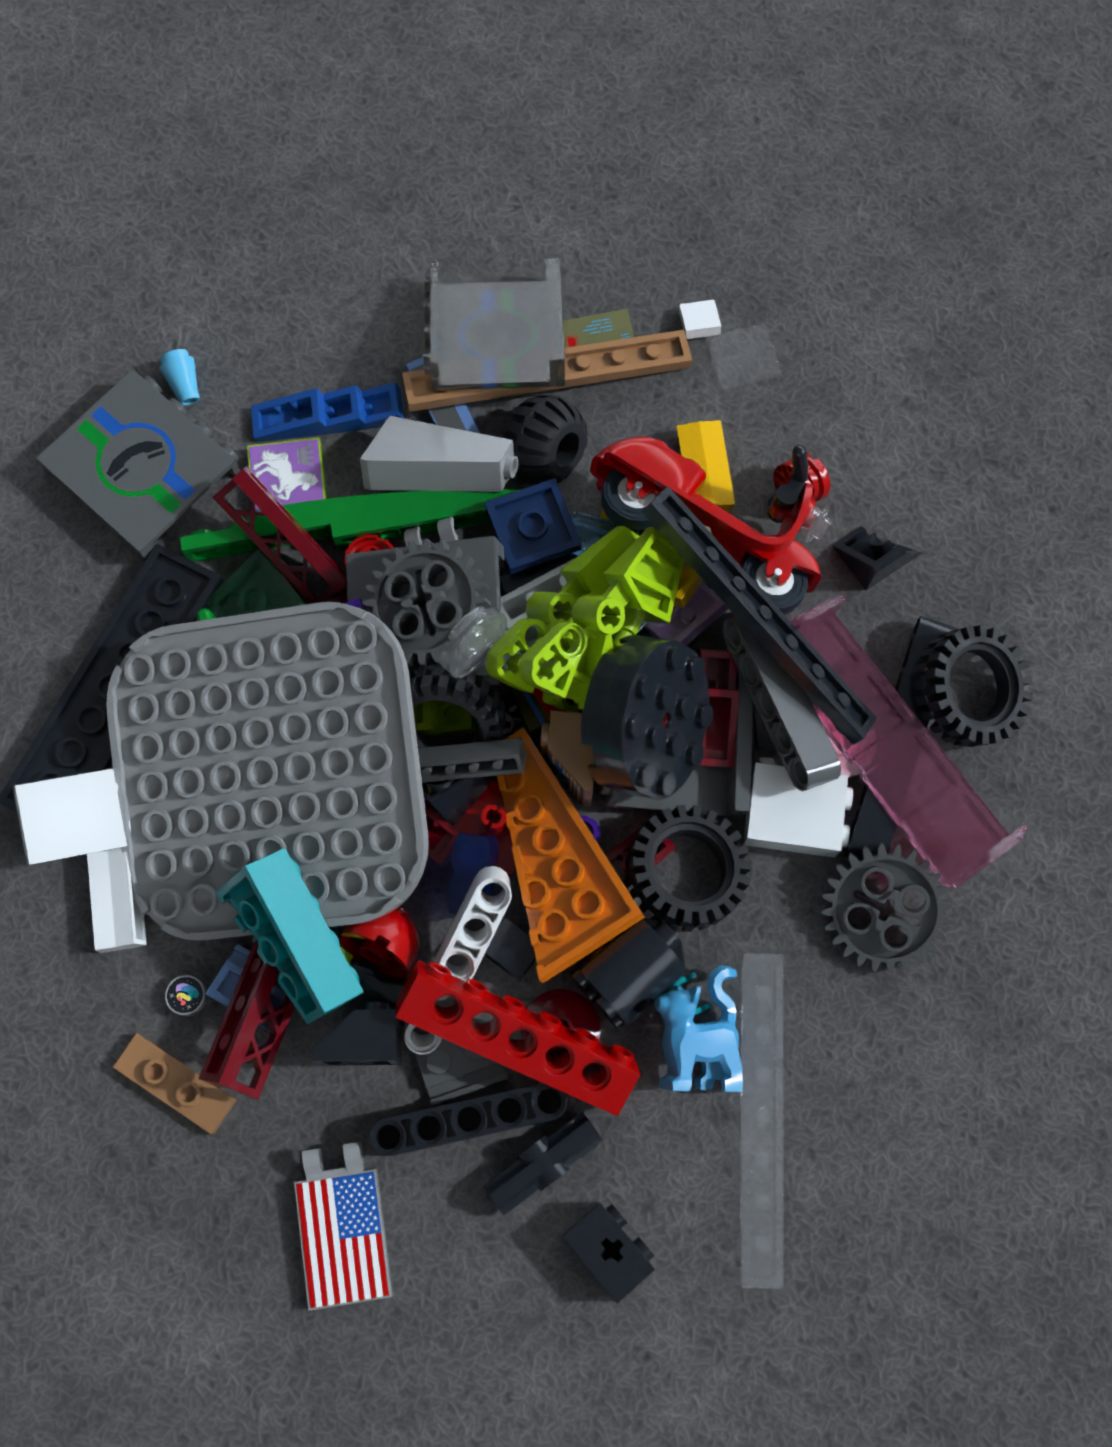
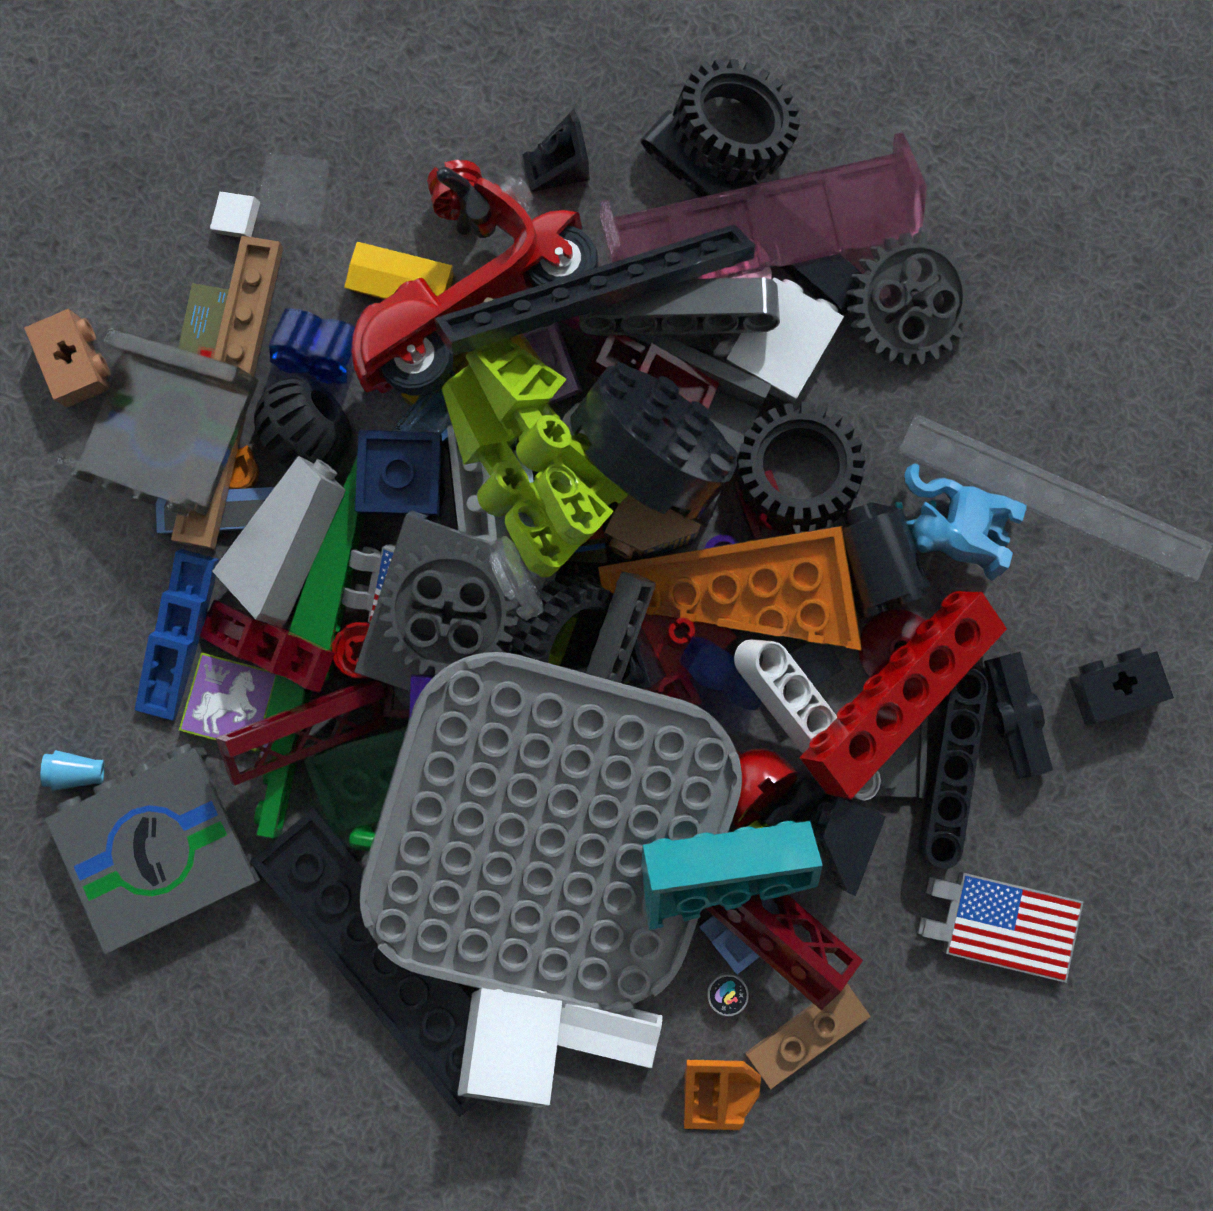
camera: 60 degrees left, 10 degrees up
none -> nougat brick [24,309,111,407]
none -> dark red slope [200,599,335,693]
none -> orange tile [229,445,260,489]
none -> clear blue brick [269,308,355,384]
none -> orange slope [684,1060,761,1130]

